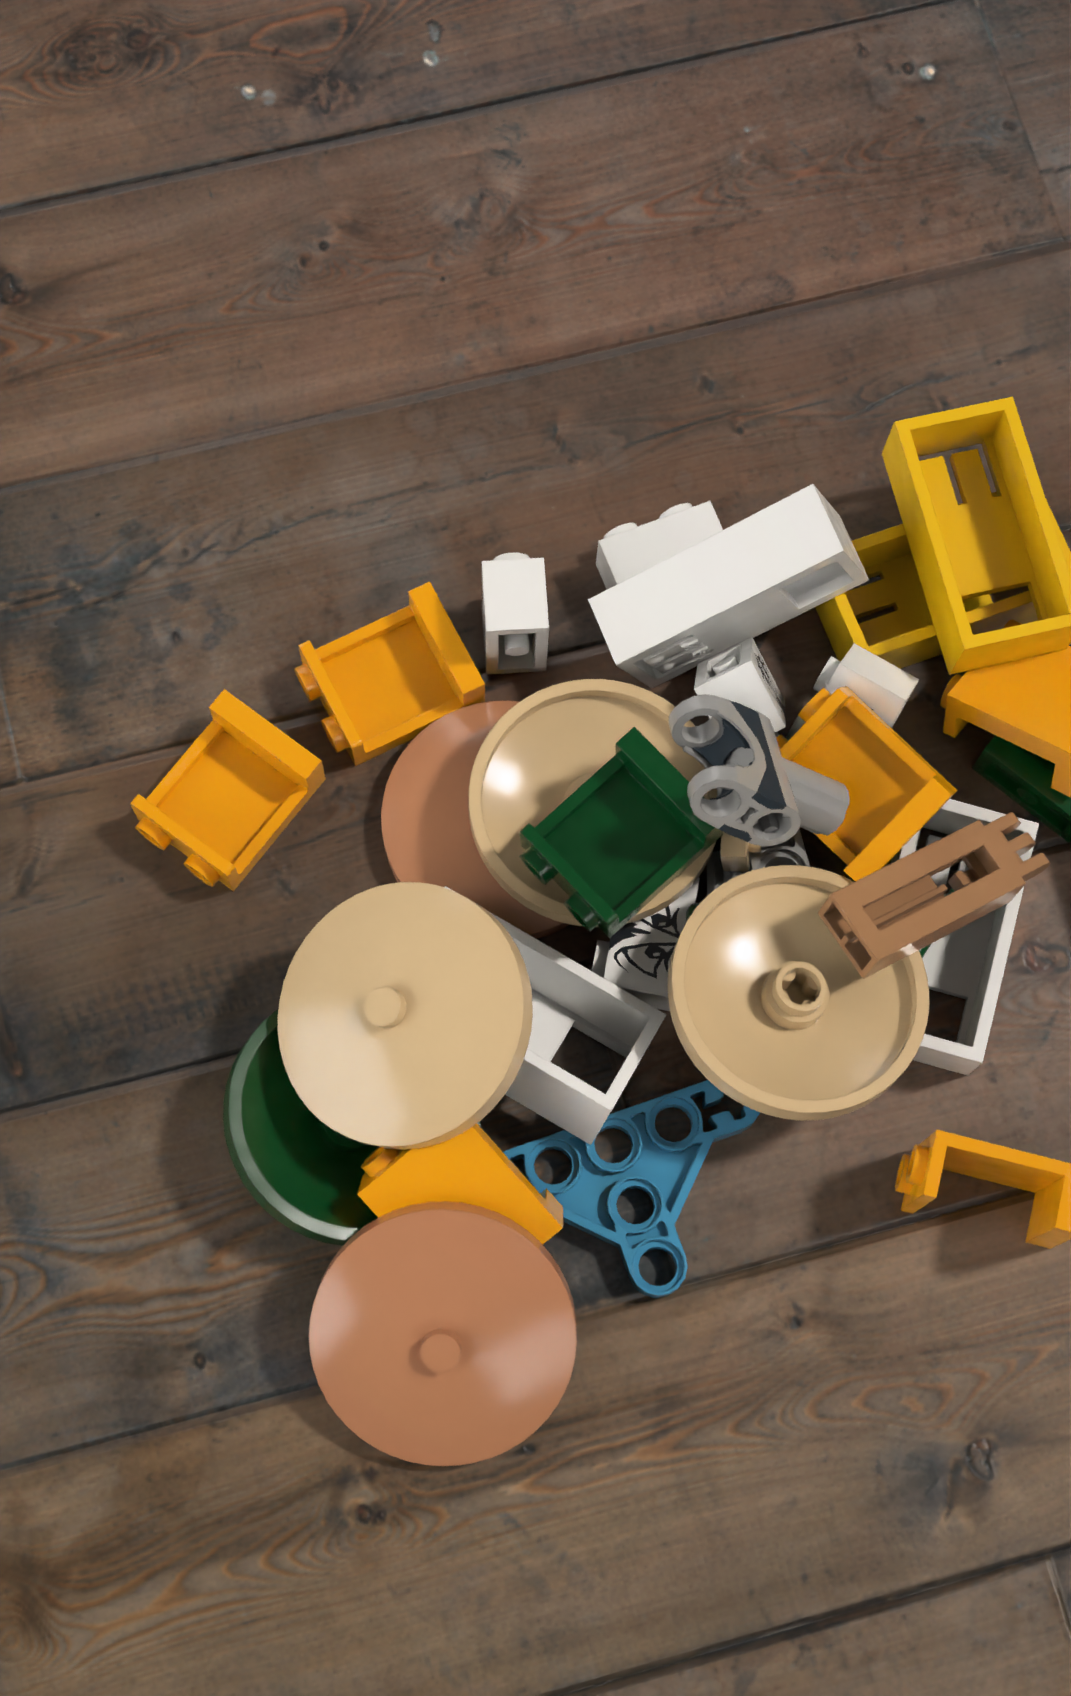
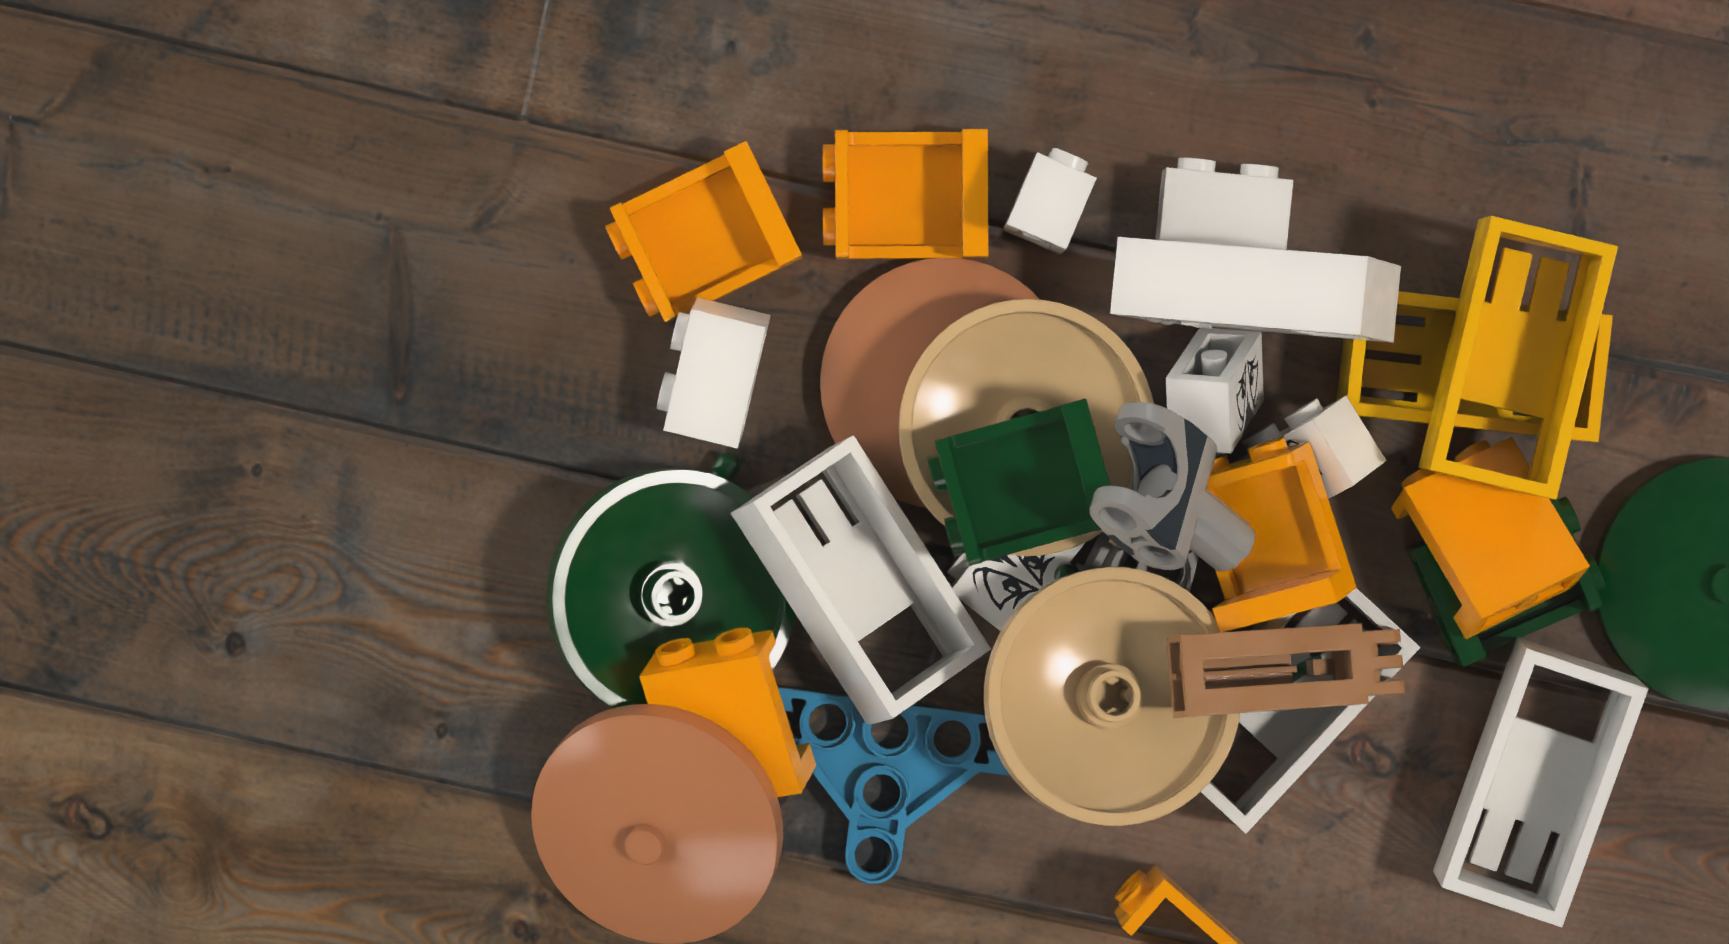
camera: 30 degrees right, 15 degrees up
tan dish [278,882,533,1149] -> none
none -> white brick [656,297,771,448]

